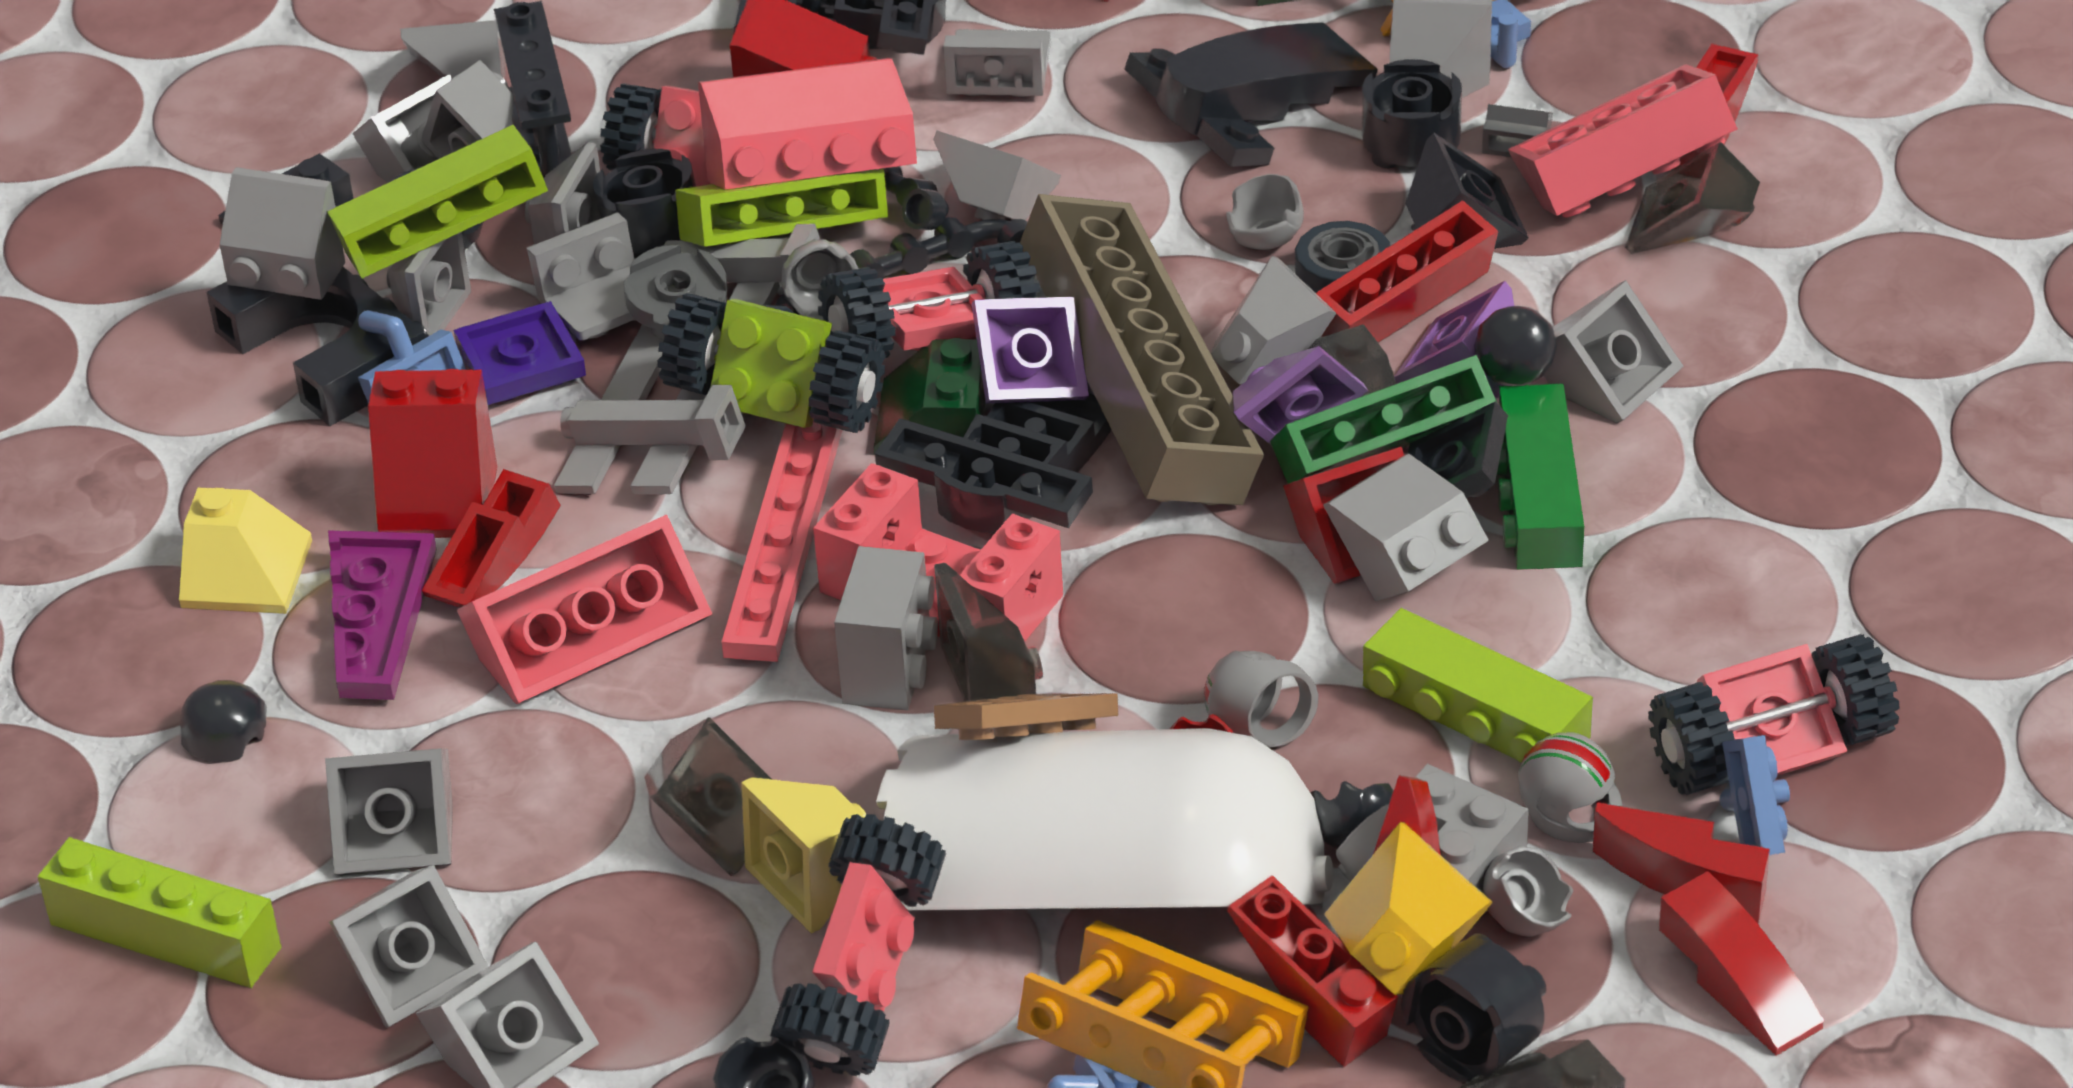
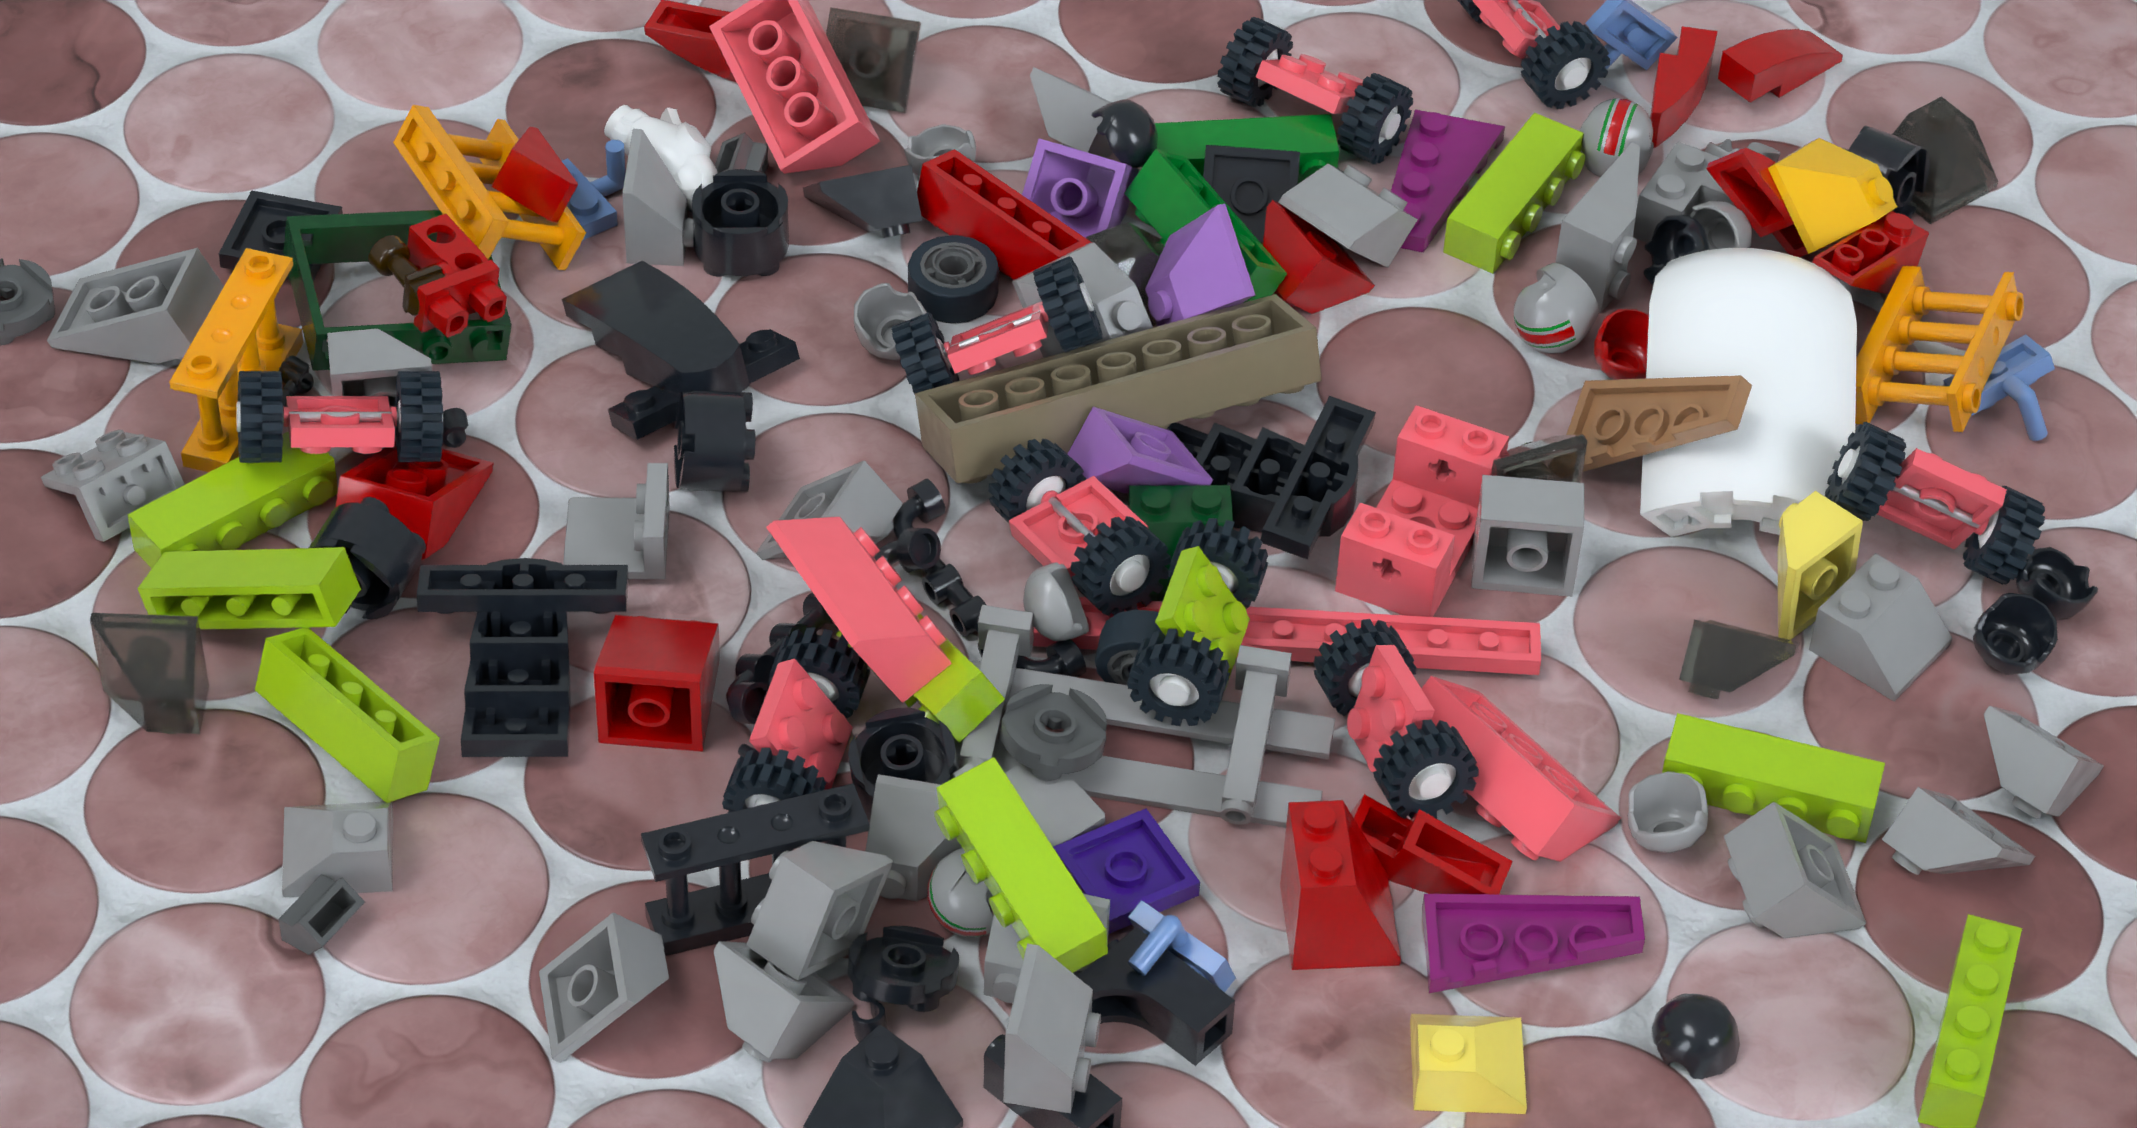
camera: 100 degrees left, 5 degrees up
none -> white animal [604,105,718,212]
none -> black brick [674,390,756,492]
none -> black plate [891,256,1103,395]
none -> light grey hair [904,124,976,178]
none -> light grey helmet [927,848,993,937]
none -> black plate [1217,17,1413,164]
none -> plate [1314,619,1479,819]
none -> magenta wing [1391,109,1505,253]
none -> light grey slope [1556,142,1640,313]
none -> light grey hair [1627,771,1708,853]
none -> lime brick [1662,713,1885,843]
none -> light grey slope [1809,553,1952,701]
none -> black hair [1973,593,2058,675]

